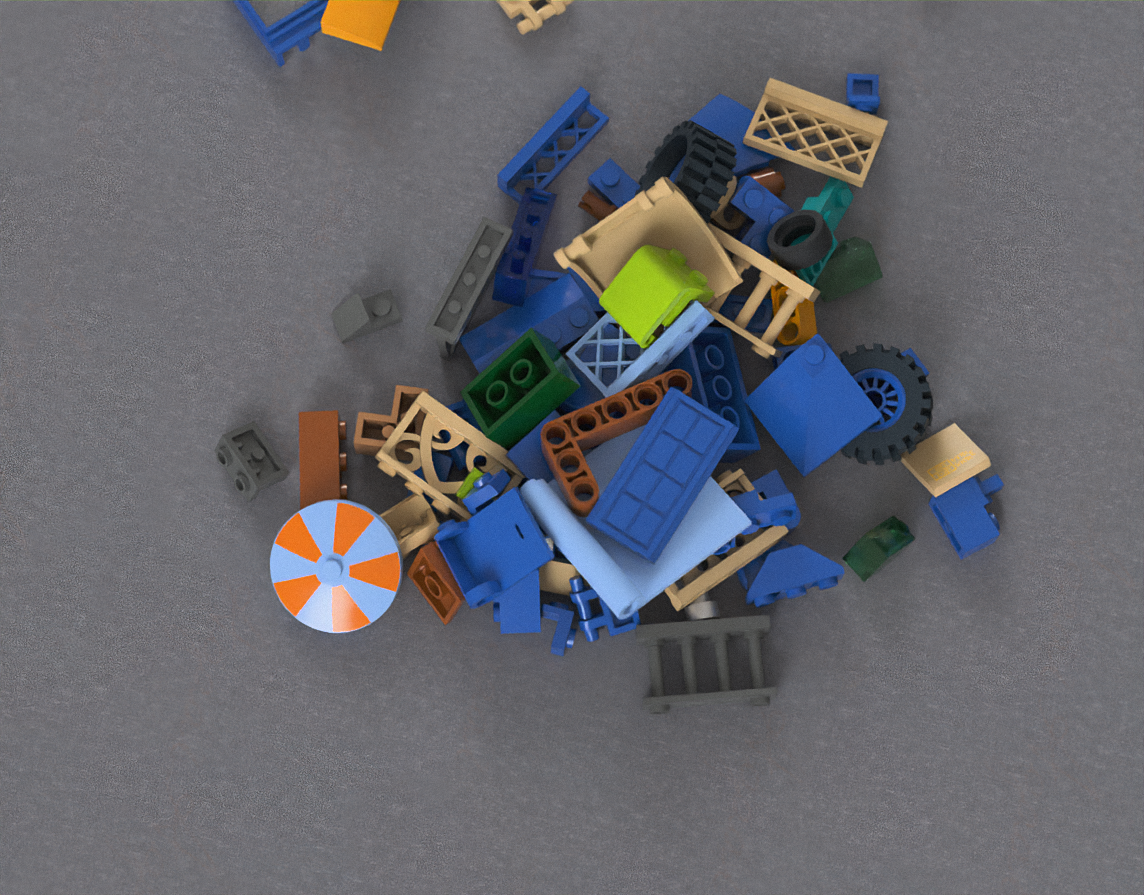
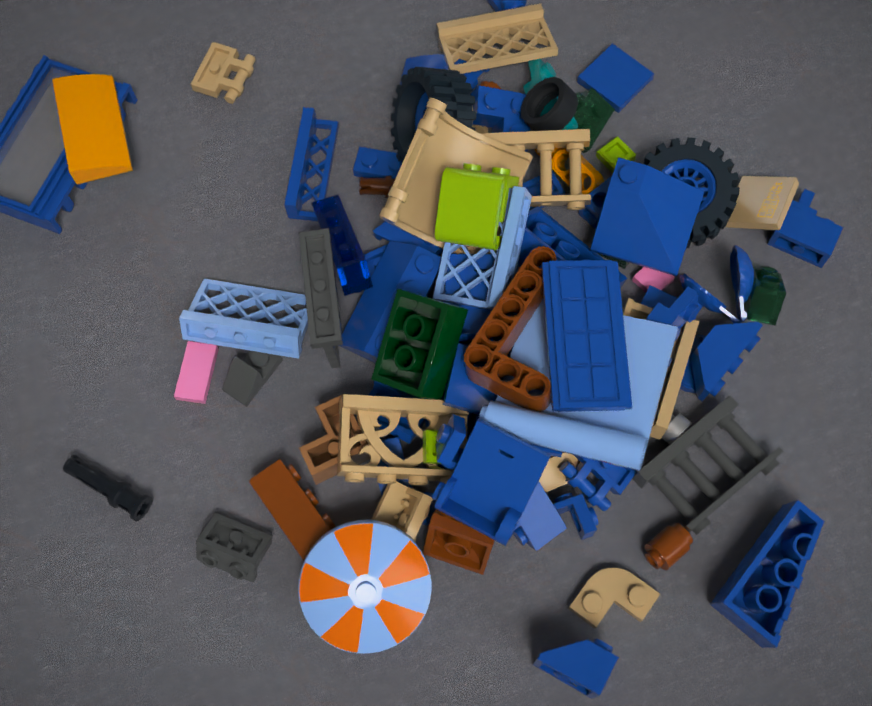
camera: 30 degrees left, 5 degrees down
none -> black pin [63,455,153,521]
none -> bright pink tile [174,341,219,404]
none -> light blue fence [179,278,308,359]
none -> blue slope [533,638,619,699]
none -> tan plate [568,568,660,629]
none -> blue tile [577,43,654,113]
none -> lime tile [596,136,636,173]
none -> bright pink tile [632,267,675,293]
none -> dark orange brick [645,523,693,570]
none -> blue animal [679,245,754,323]
none -> blue wedge [710,500,824,648]

